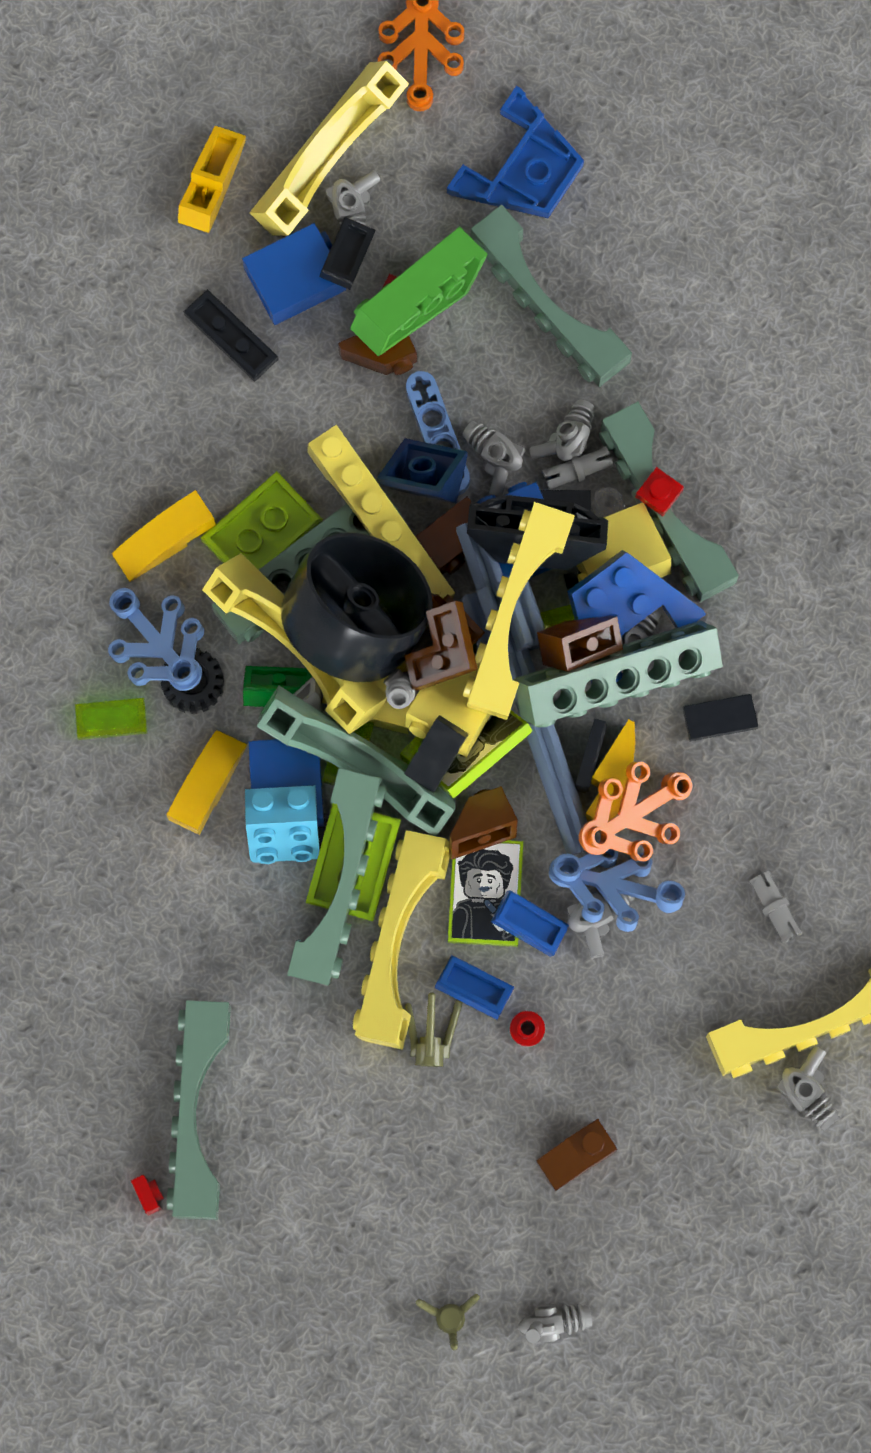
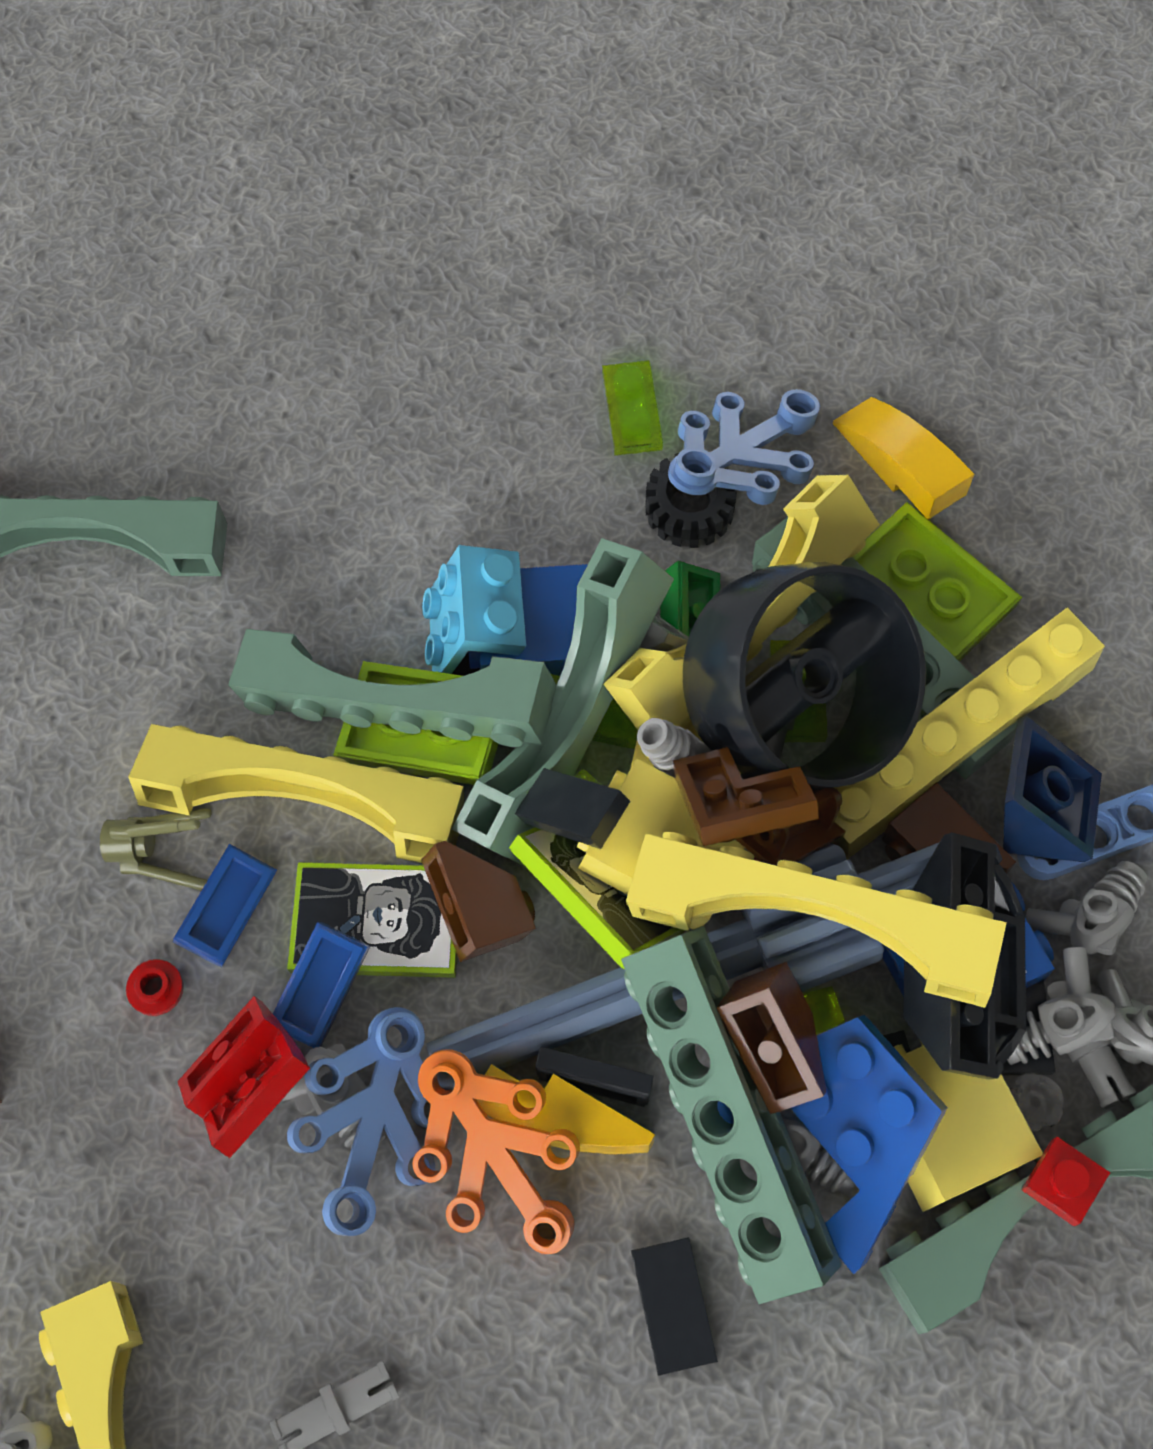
camera: 90 degrees right, 10 degrees down
yellow slope [166,730,247,835] -> none
none -> red slope [177,996,310,1158]
none -> light grey piece [1008,947,1115,1065]

